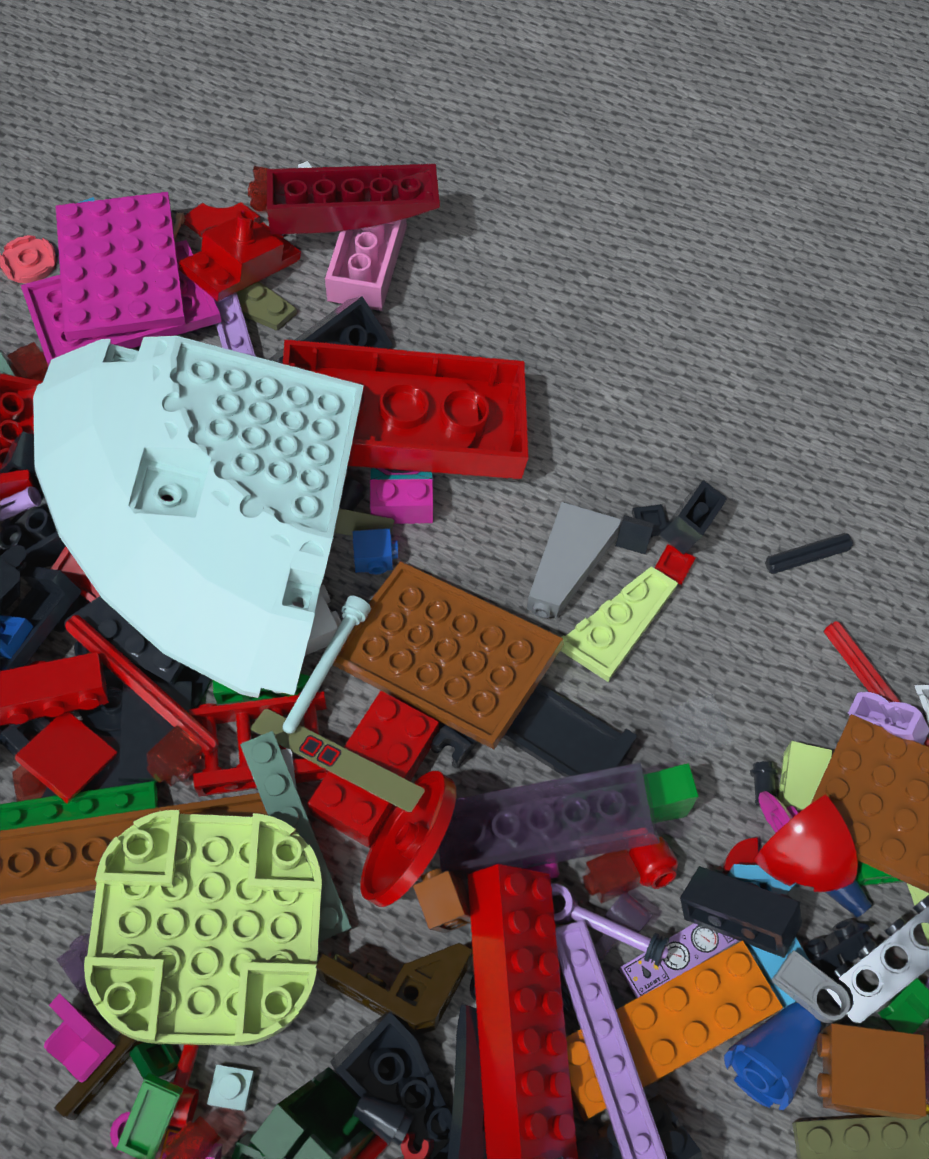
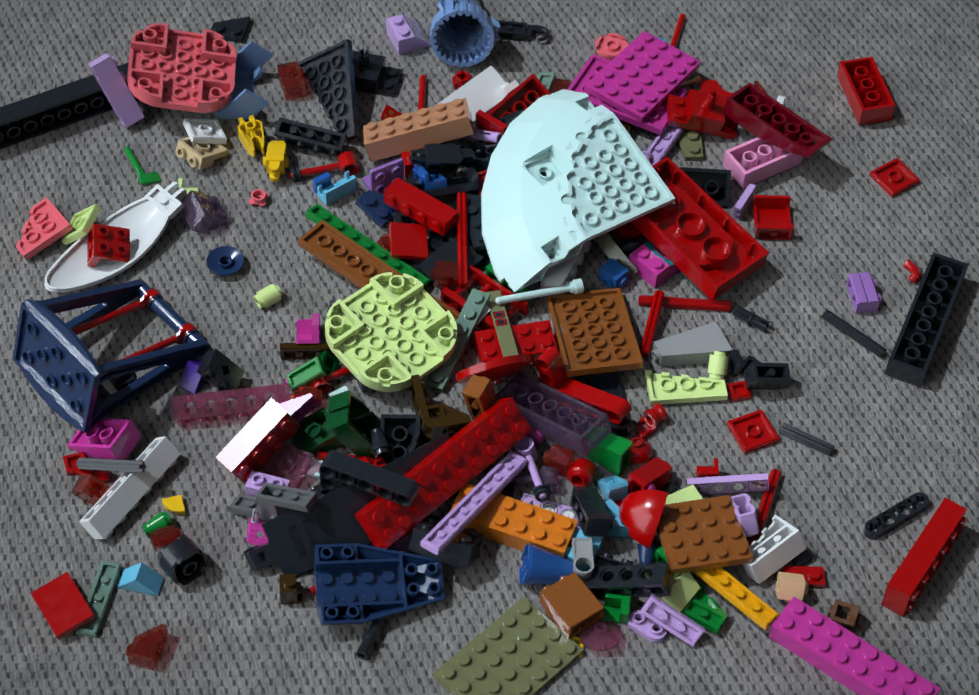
camera: 50 degrees right, 10 degrees down
none -> red beam [536,346,632,424]
none -> medium azure slope [596,475,628,501]
none -> red slope [627,457,673,495]
none -> red brick [631,437,653,464]
none -> red tile [637,416,657,439]
none -> red axle [638,295,732,312]
none -> red axle [640,290,665,357]
none -> red wheel [643,403,668,427]
none -> red bar [670,14,686,48]
none -> lavender tile [687,473,769,495]
none -> red panel [696,458,719,478]
none -> yellowish green brick [708,351,729,380]
none -> red tile [726,409,780,454]
none -> black axle [732,306,770,332]
none -> lavender tile [733,183,756,221]
none -> red panel [752,195,794,240]
none -> black axle [822,309,887,358]
none -> red brick [837,56,896,125]
none -> medium lavender brick [846,272,882,314]
none -> red tile [869,158,920,198]
none -> black brick [885,252,969,387]
none -> red arm [903,259,922,284]

